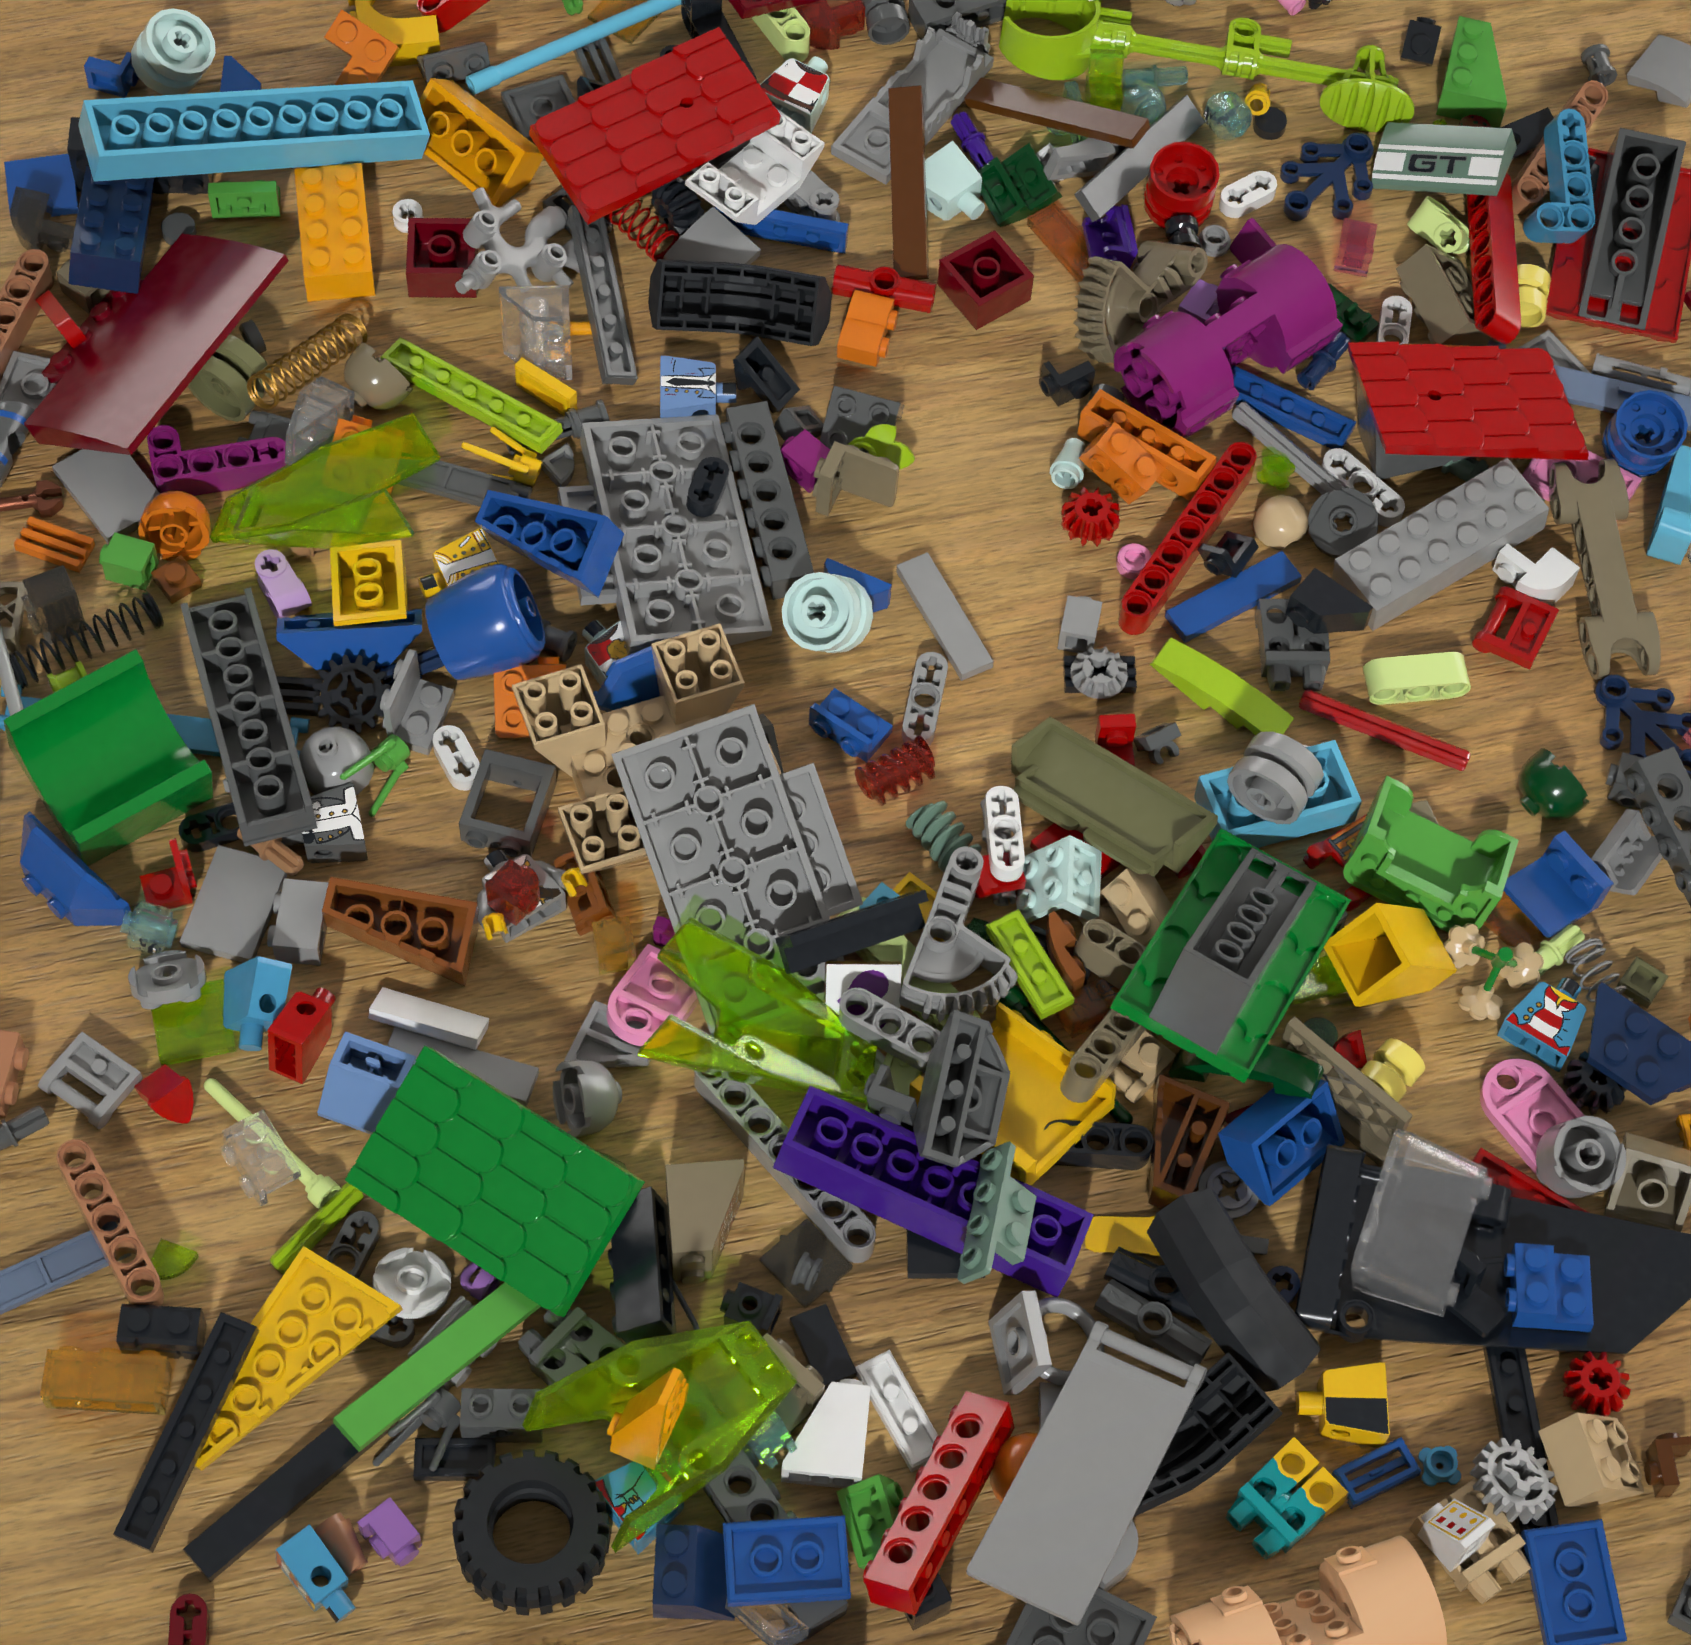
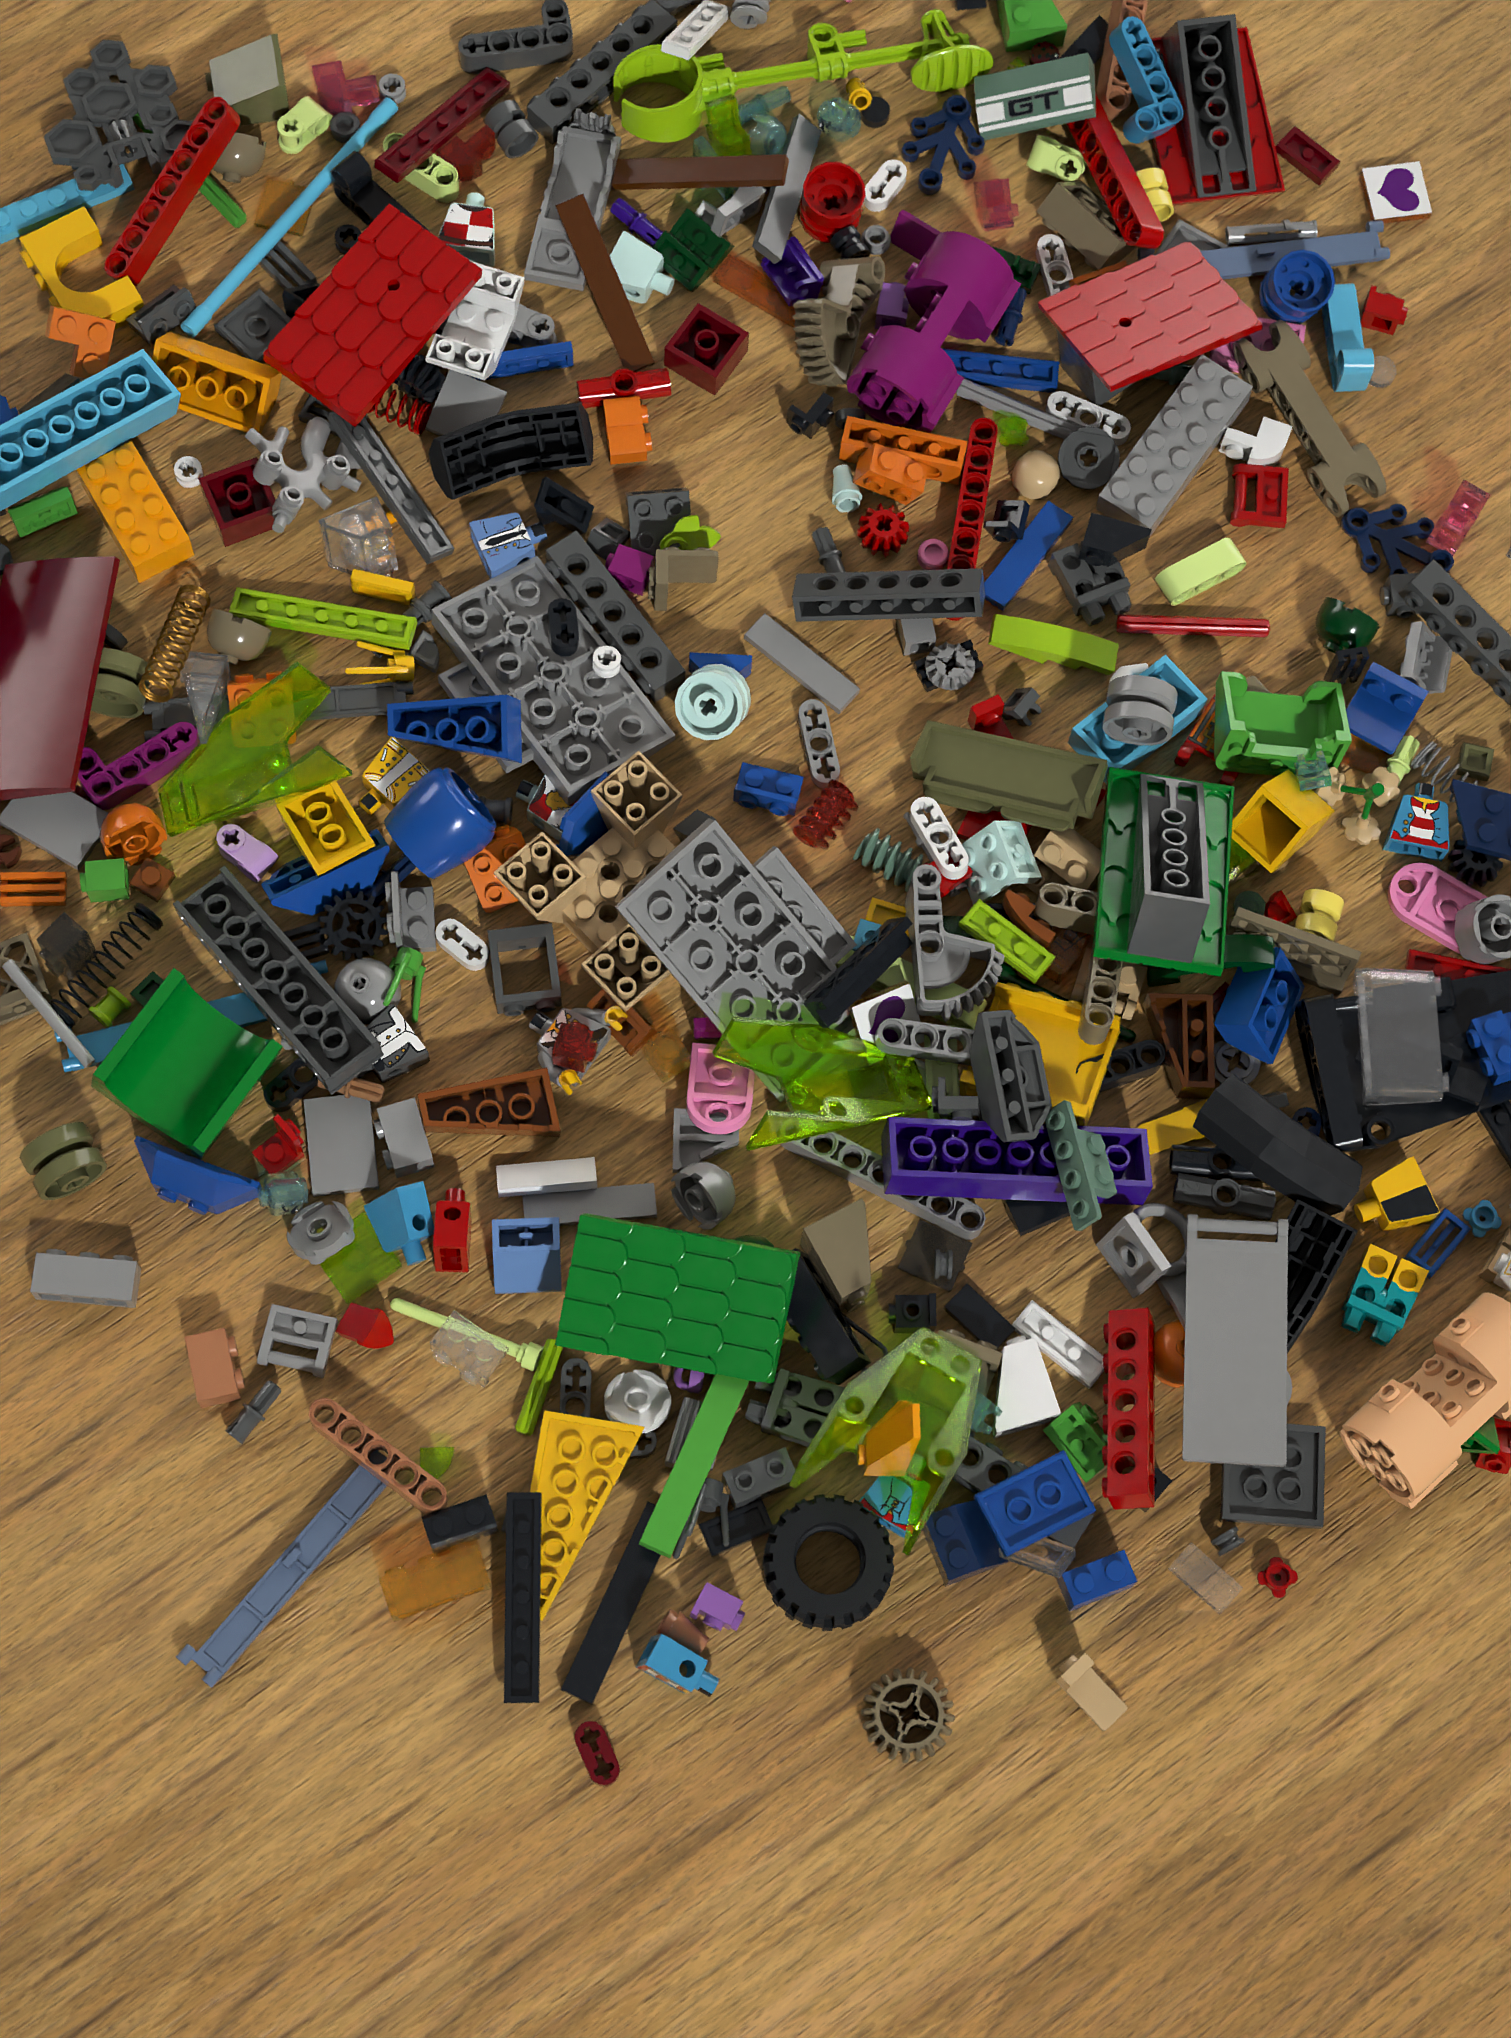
camera: 25 degrees left, 10 degrees up
none -> white bush [592,646,621,678]
none -> dark grey brick [792,568,985,622]
none -> dark grey axle [812,527,846,573]
none -> clear light blue tile [1294,750,1332,791]
none -> black tile [1324,646,1370,685]

